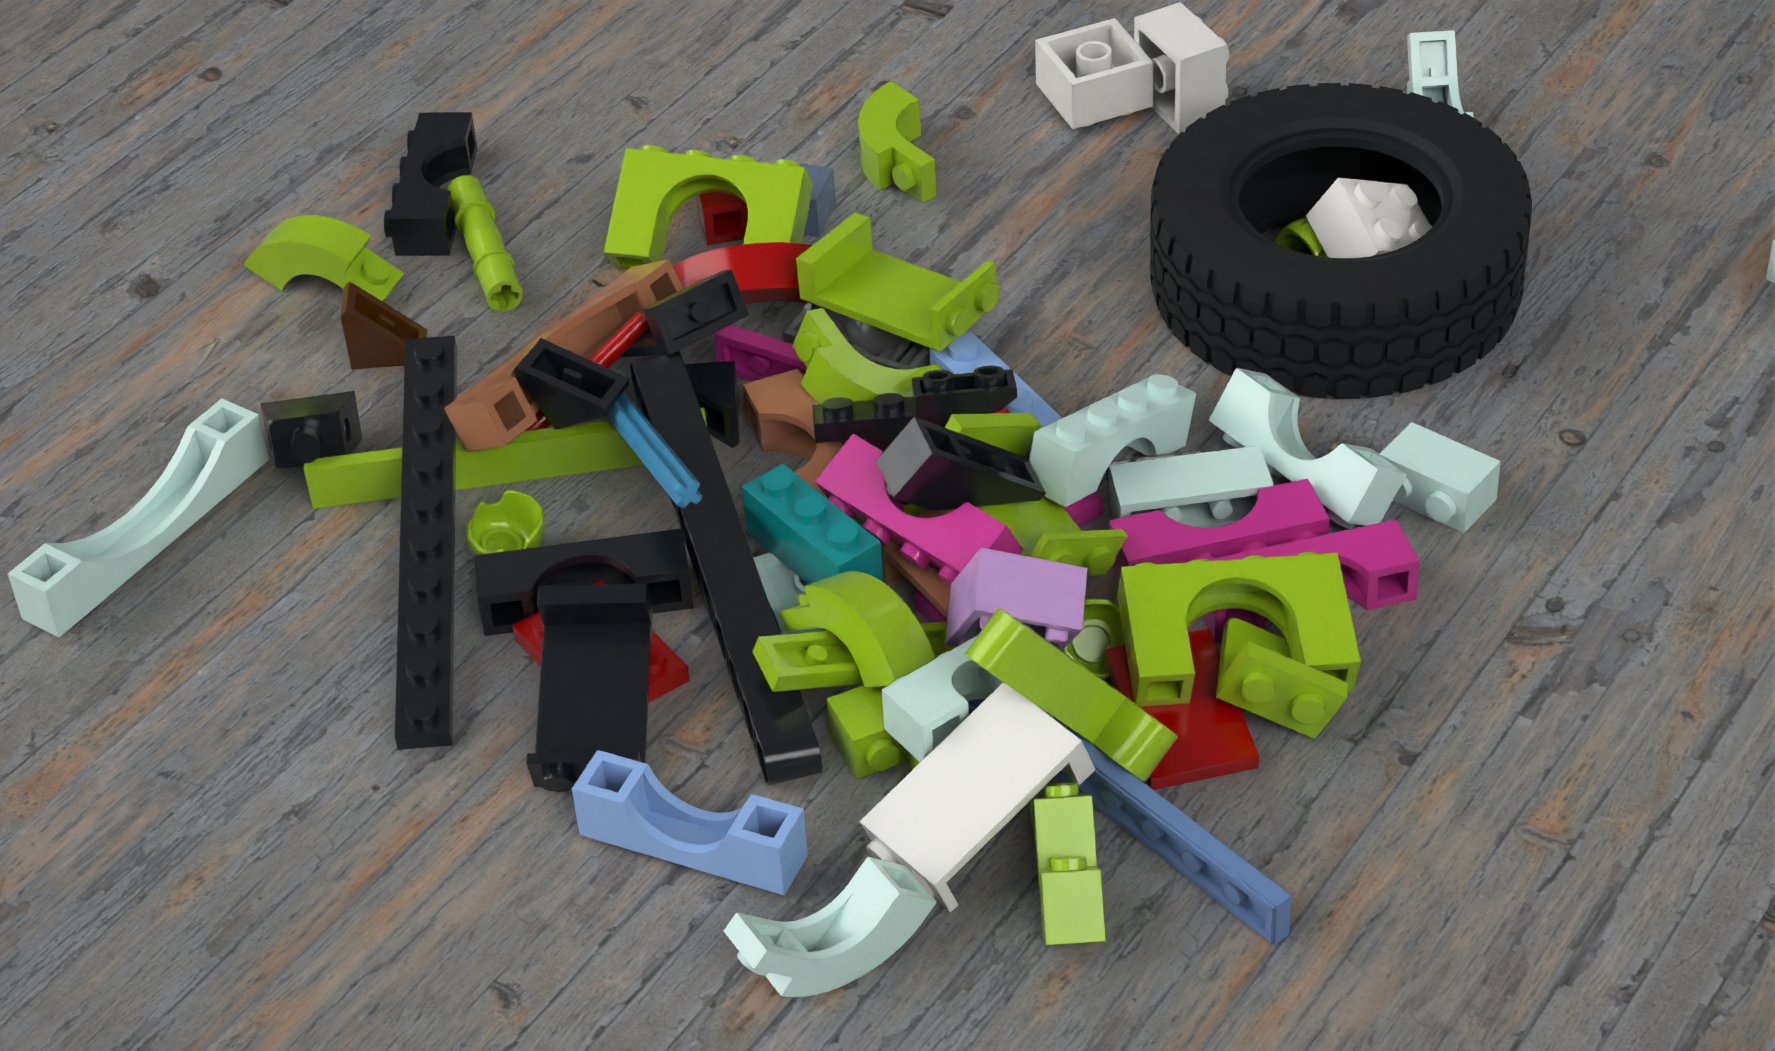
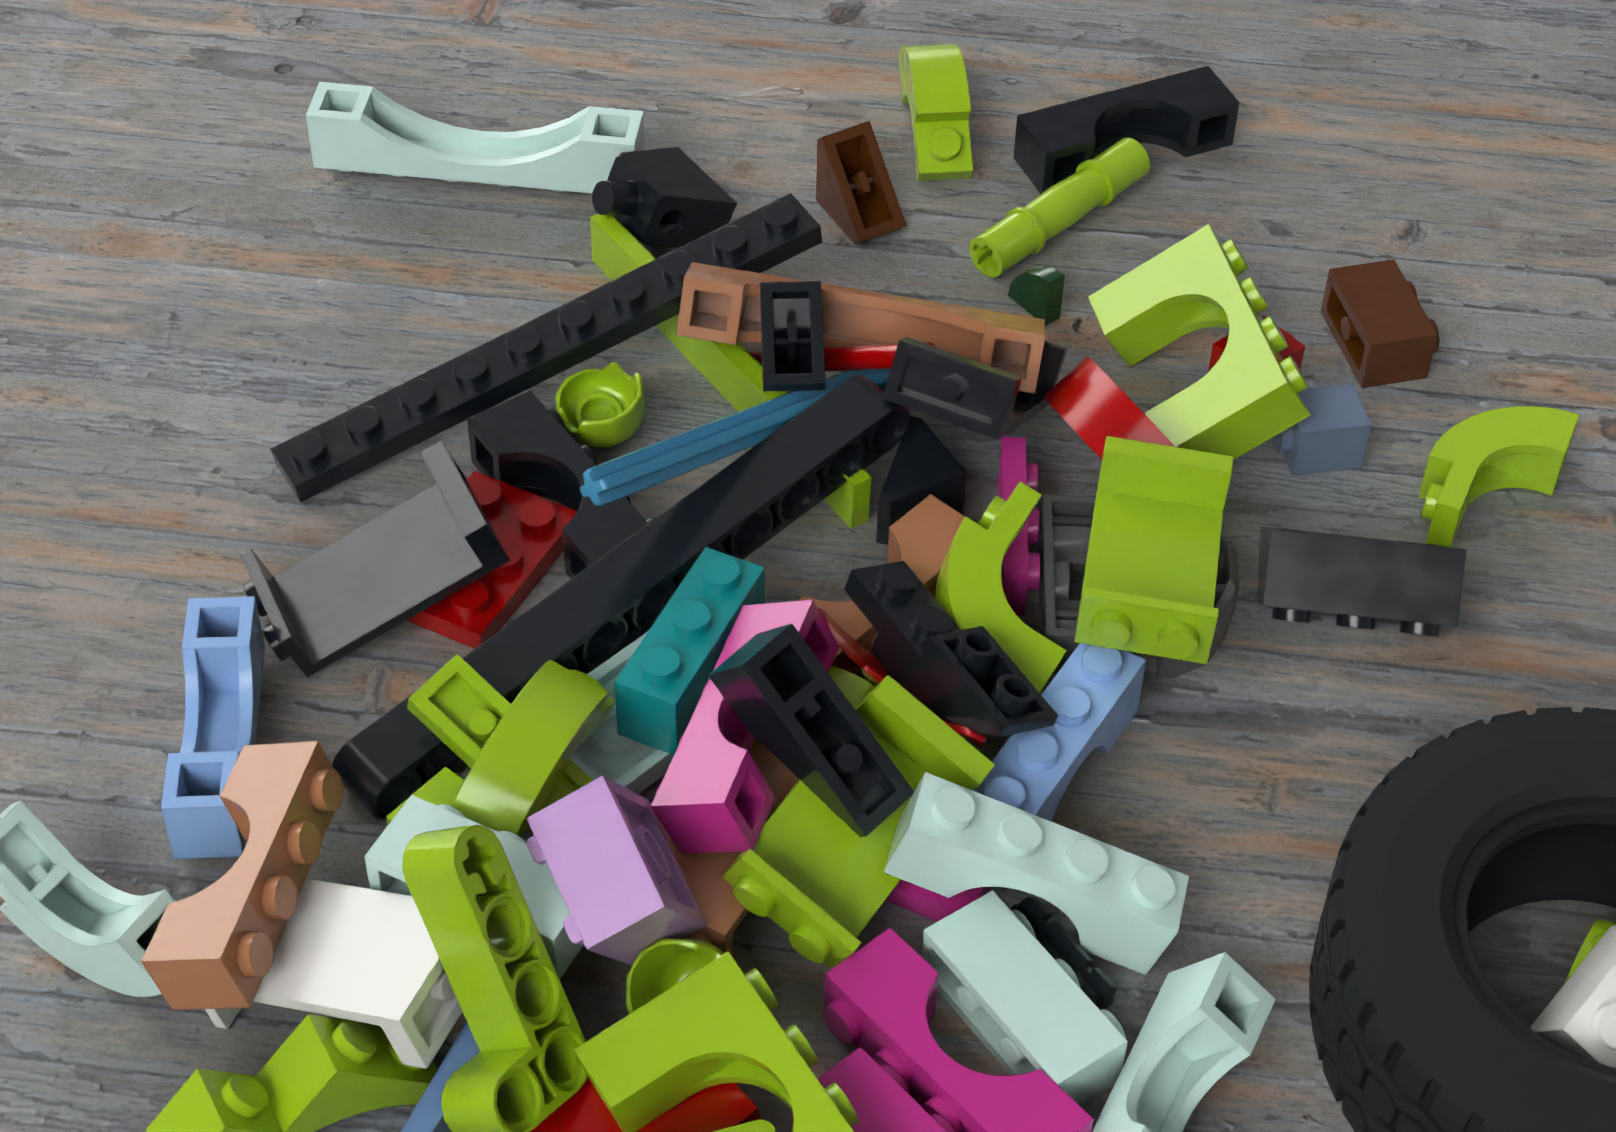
camera: 60 degrees right, 5 degrees up
none -> nougat arch [141,741,345,1010]
none -> dark green tile [1008,266,1065,326]
none -> black slope [1258,527,1467,636]
none -> reddish brown brick [1321,259,1440,388]

